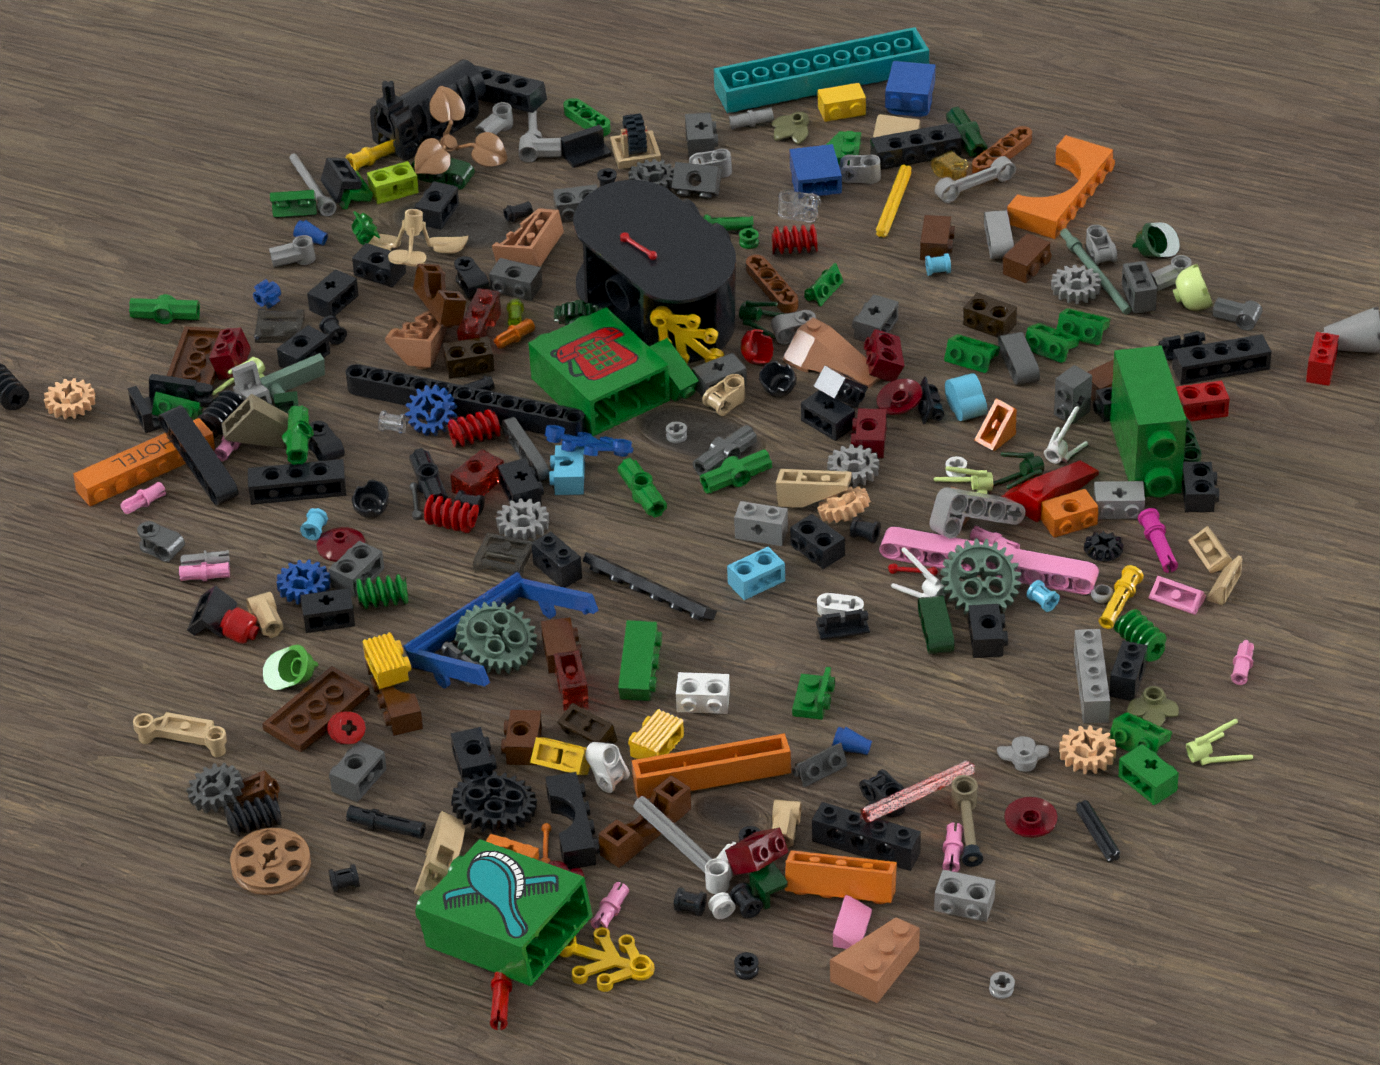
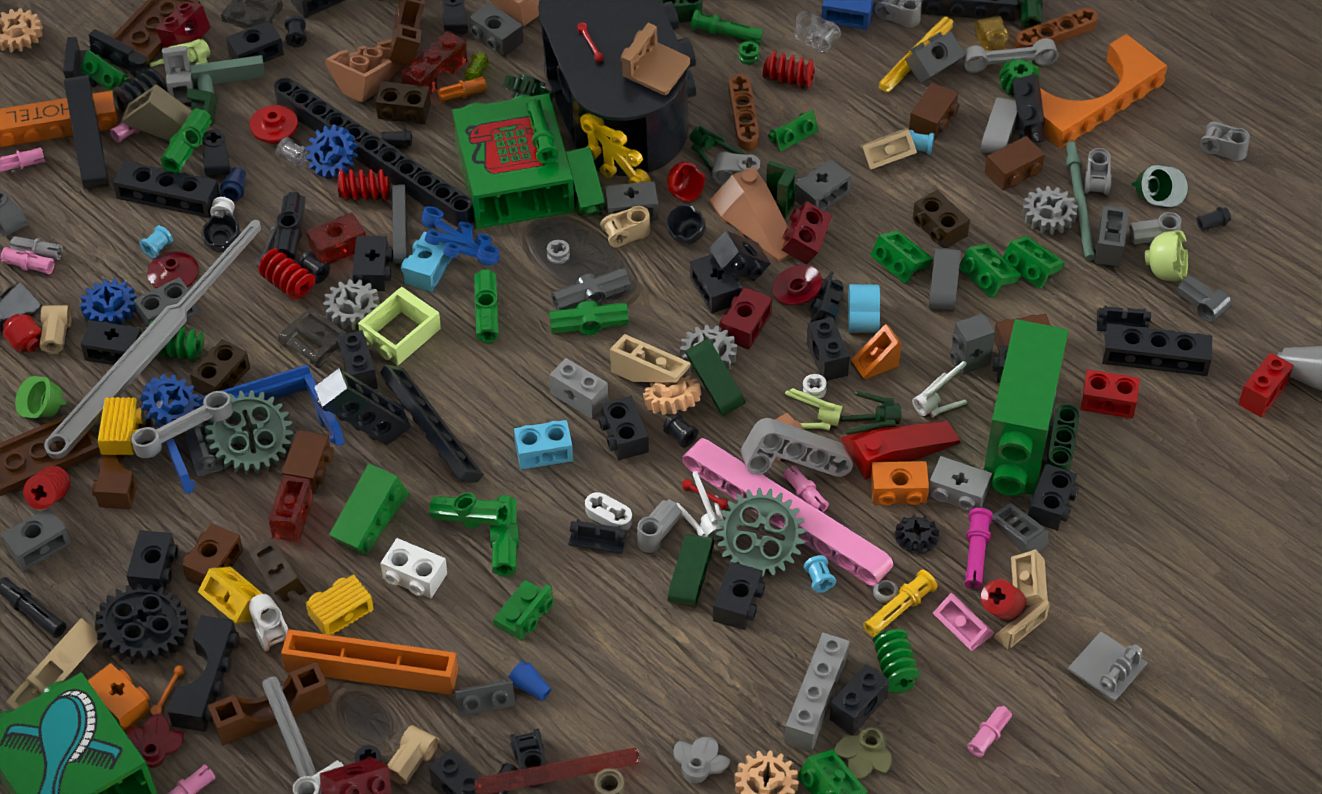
camera: 20 degrees right, 10 degrees up
none -> light grey piece [44,220,261,459]
none -> light grey piece [131,391,233,458]
none -> blue gear [140,374,200,426]
none -> dark brown brick [190,339,250,396]
none -> white bush [210,197,235,216]
none -> dark blue cone [220,167,246,202]
none -> red piece [249,105,298,144]
none -> black brick [315,368,411,445]
none -> yellowish green window [358,287,441,366]
none -> green piece [429,492,510,529]
none -> green piece [490,495,519,577]
none -> green pin [525,98,559,164]
none -> medium nougat bracket [621,23,690,95]
none -> light grey piece [637,499,682,553]
none -> dark green beam [685,338,746,416]
none -> dark green panel [766,161,797,220]
none -> black brick [806,317,850,381]
none -> tan panel [860,128,917,170]
none -> dark grey brick [905,31,966,84]
none -> red piece [981,578,1026,620]
none -> dark grey slope [992,503,1049,553]
none -> green gear [999,57,1040,95]
none -> black hinge [1013,74,1045,143]
none -> light grey hinge [1068,632,1148,701]
none -> black pin [1196,207,1231,232]
none -> light grey piece [1199,121,1250,161]

